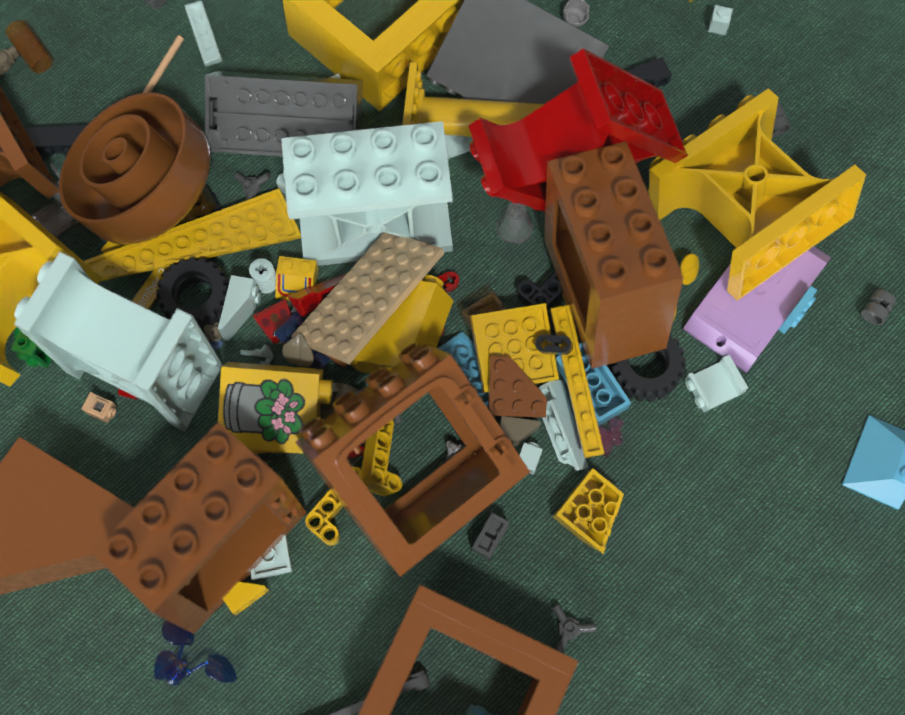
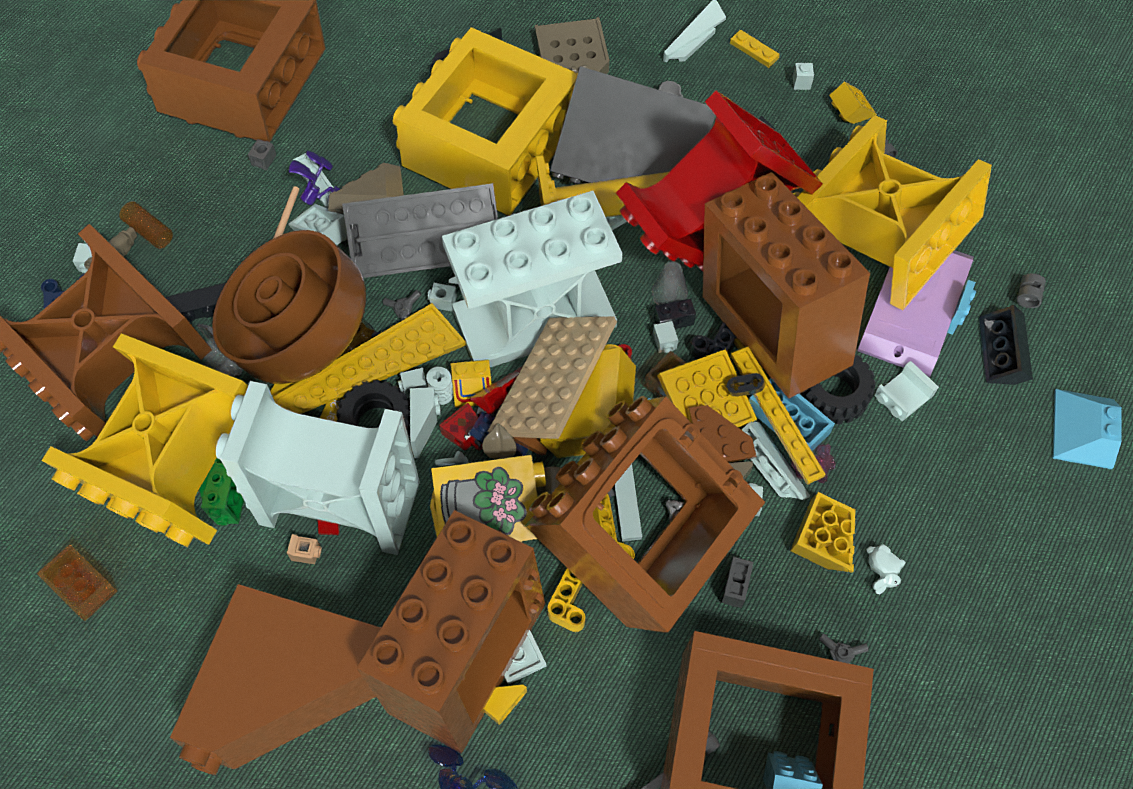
camera: 15 degrees left, 10 degrees down
none -> dark purple plant [289,150,341,205]
none -> light aqua slope [289,204,348,245]
none -> dark tan slope [328,163,404,214]
none -> light aqua brick [398,368,427,398]
none -> light aqua tile [614,464,642,541]
none -> light aqua brick [653,321,678,353]
none -> black brick [654,298,696,329]
none -> yellow slope [829,81,877,124]
none -> light aqua animal [866,544,905,595]
none -> black slope [979,305,1033,385]

